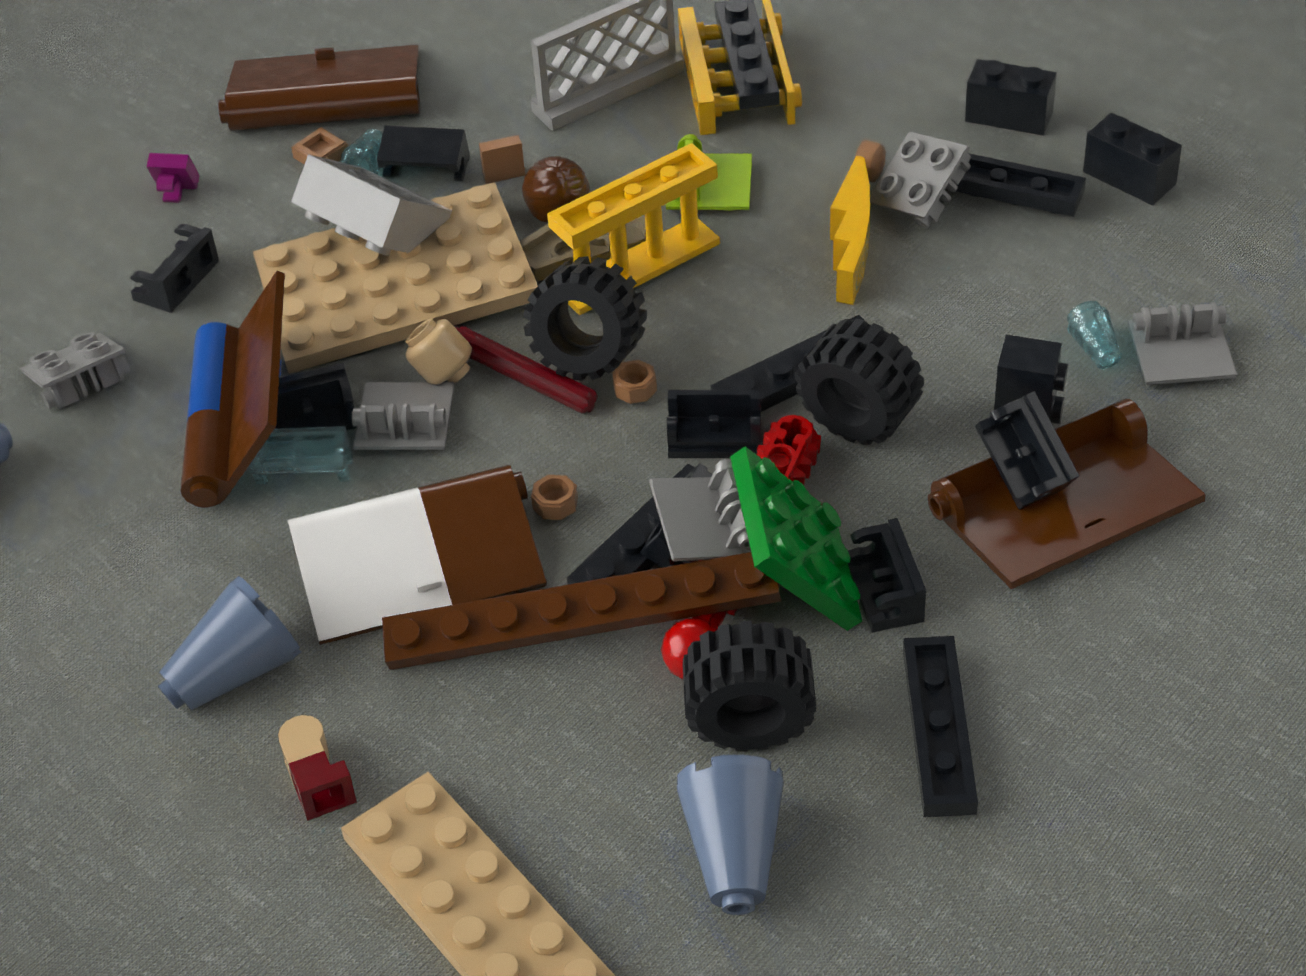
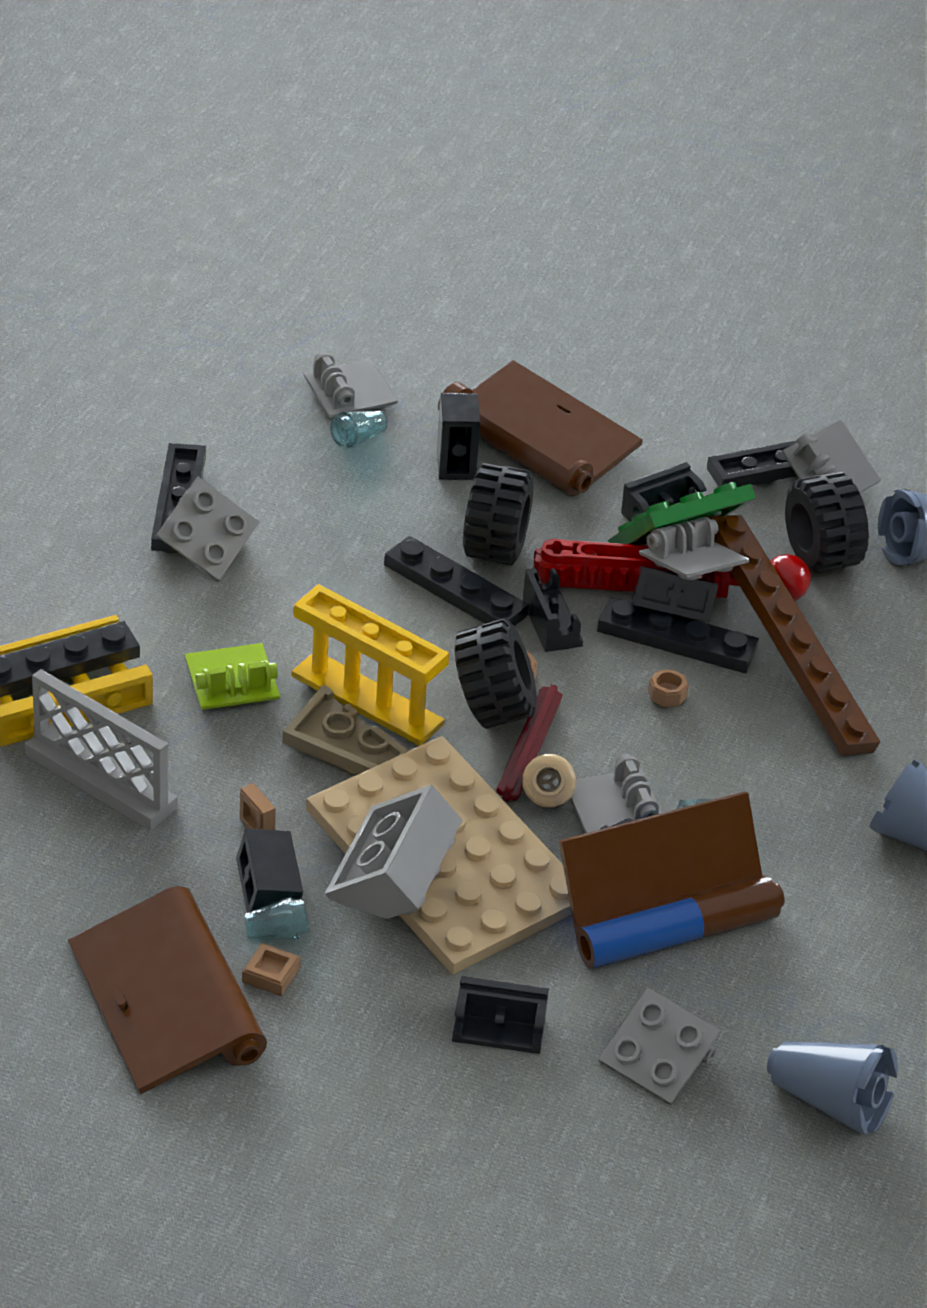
camera: 115 degrees left, 5 degrees down
magenta tile [146,153,200,203] -> none
door [287,465,547,645] -> none
reddish brown hair [522,156,590,223] -> none
yellow slope [830,155,870,305] -> none
medium nougat tile [854,140,886,183] -> none
black brick [965,59,1057,136] -> none
black hinge [975,391,1079,510] -> none
black brick [1083,112,1182,206] -> none
none -> light grey hinge [782,419,881,492]

